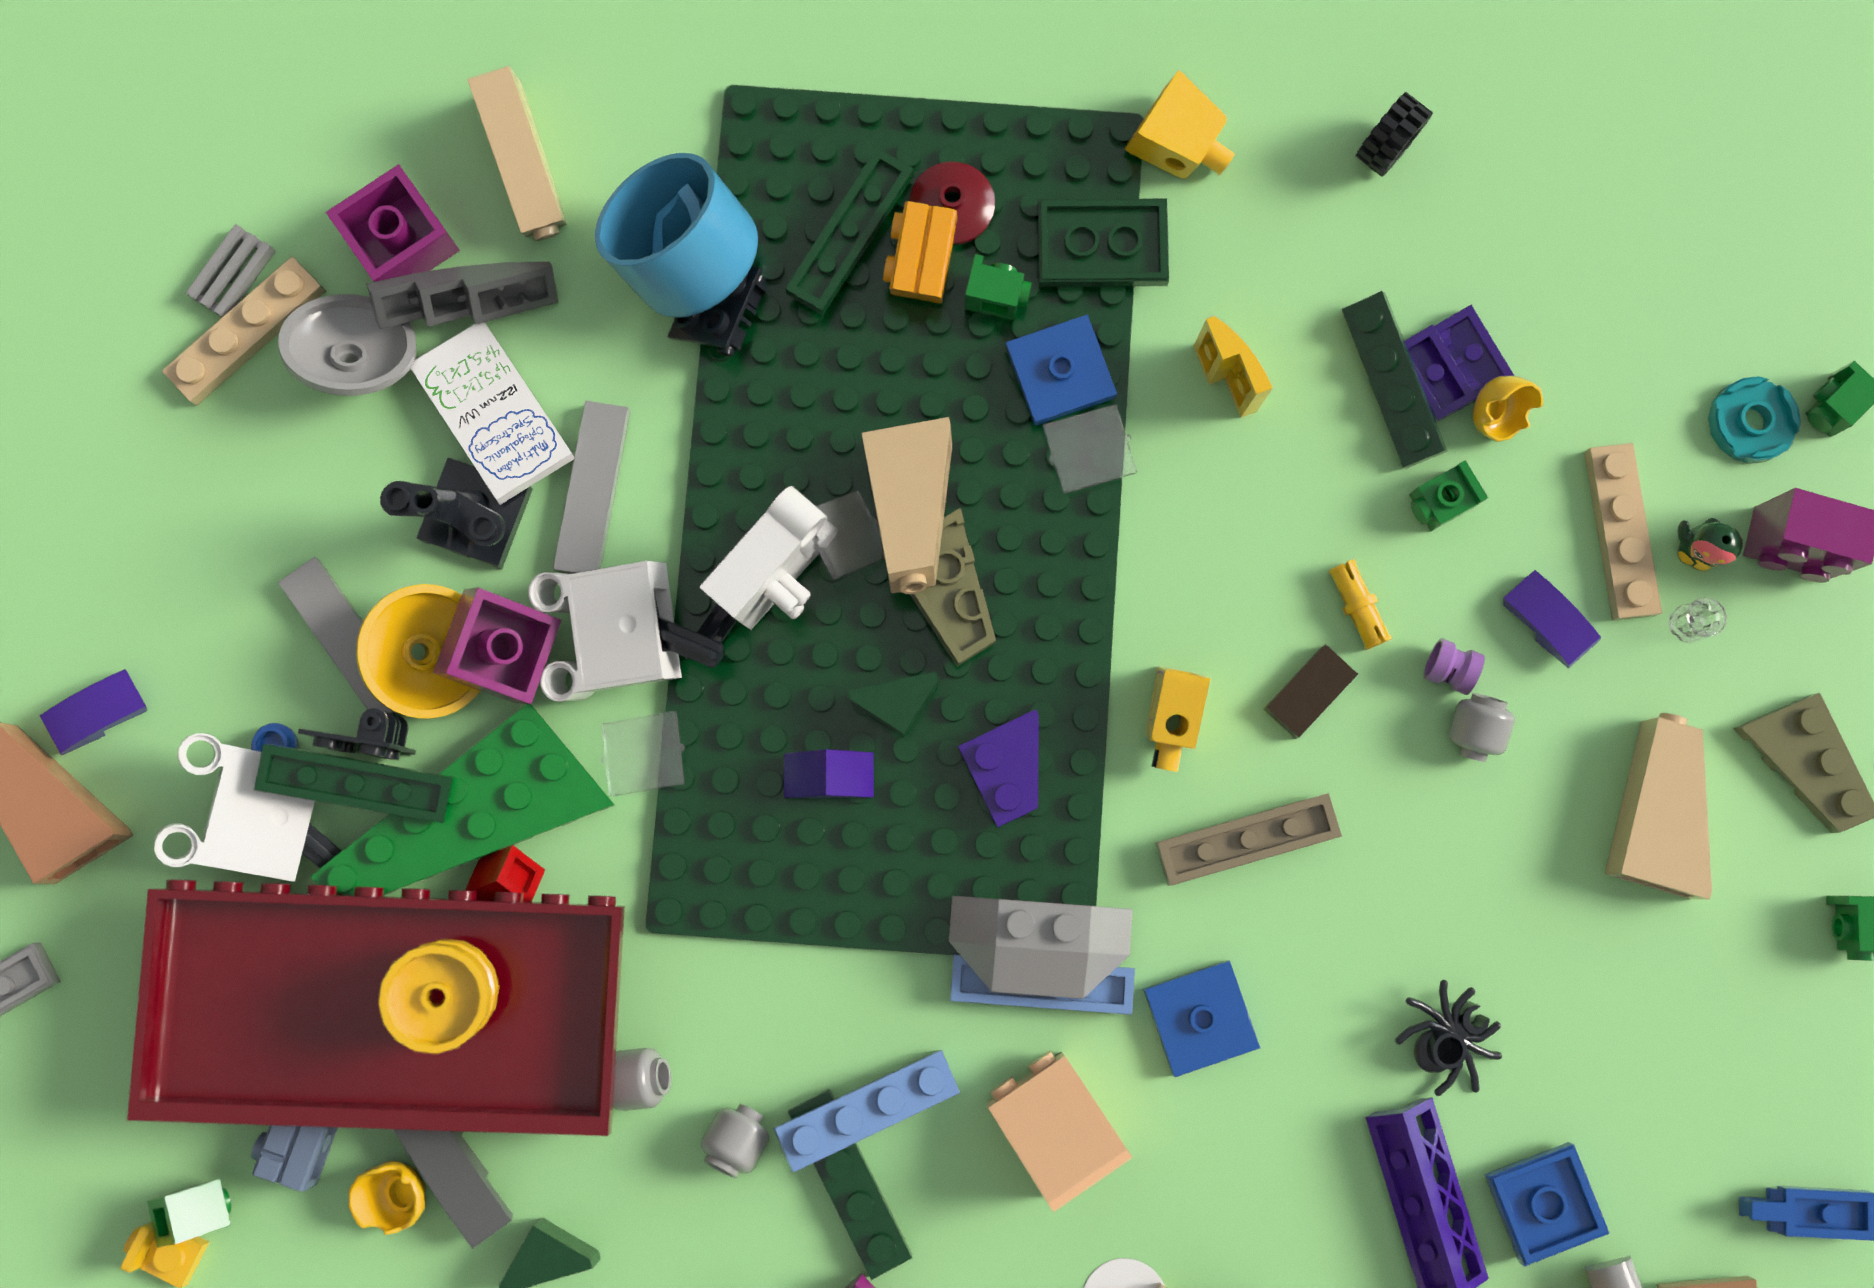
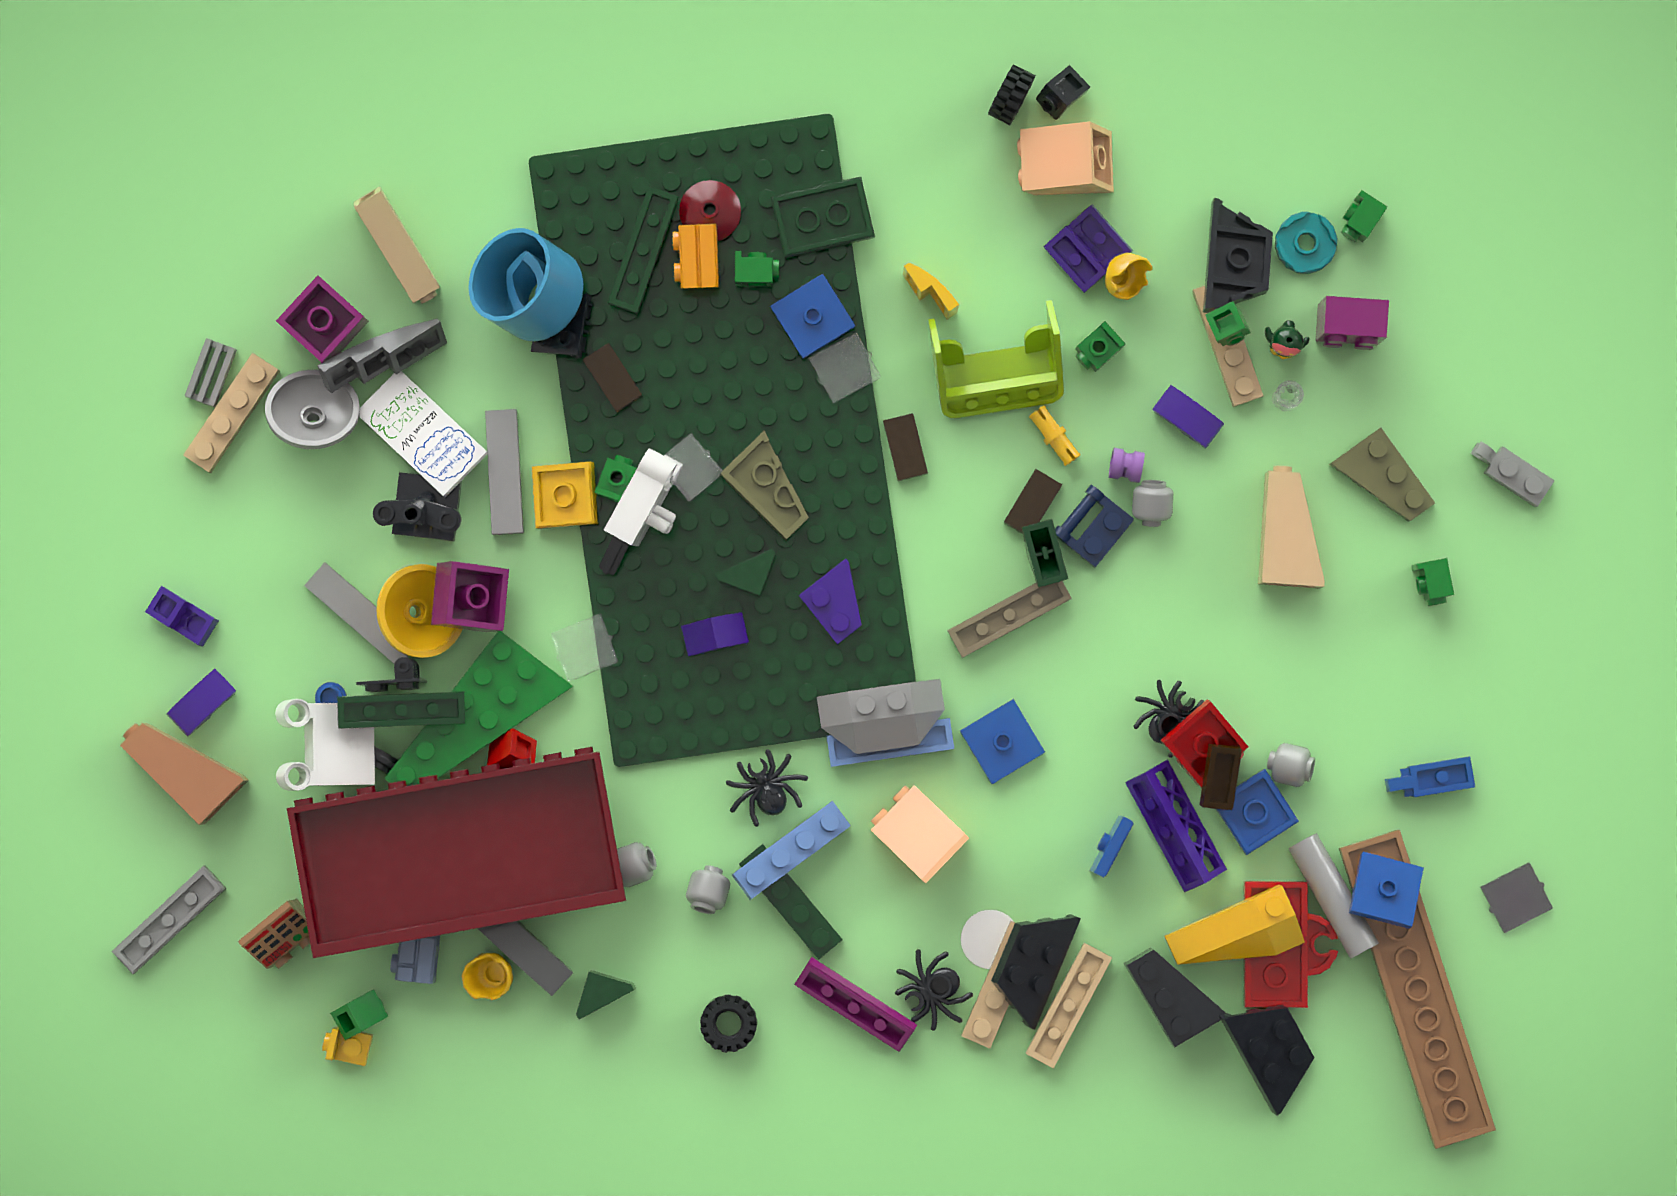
camera: 10 degrees left, 5 degrees up
yellow wheel [379,939,499,1054] -> none
white piece [529,561,724,701] -> none
tan slope [862,417,952,594] -> none
yellow torso [1124,70,1235,179] -> none
yellow torso [1145,666,1211,772] -> none
dark green plate [1342,291,1448,469] -> none
none -> dark purple slope [145,586,219,647]
none -> medium nougat slope [238,899,310,969]
none -> yellow tile [532,461,598,529]
none -> dark brown tile [583,343,643,413]
none -> green brick [594,455,637,503]
none -> black animal [726,749,808,827]
none -> dark brown tile [883,413,928,481]
none -> lime windscreen [928,300,1064,418]
none -> light nougat slope [1017,121,1114,195]
none -> dark green slope [1022,519,1068,587]
none -> black bracket [1036,65,1090,120]
none -> dark blue plate [1055,485,1134,568]
none -> blue plate [1089,816,1134,877]
none -> red plate [1160,699,1249,788]
none -> dark brown tile [1199,744,1242,810]
none -> black wing [1203,198,1273,313]
none -> green brick [1205,301,1251,346]
none -> light grey head [1267,743,1315,787]

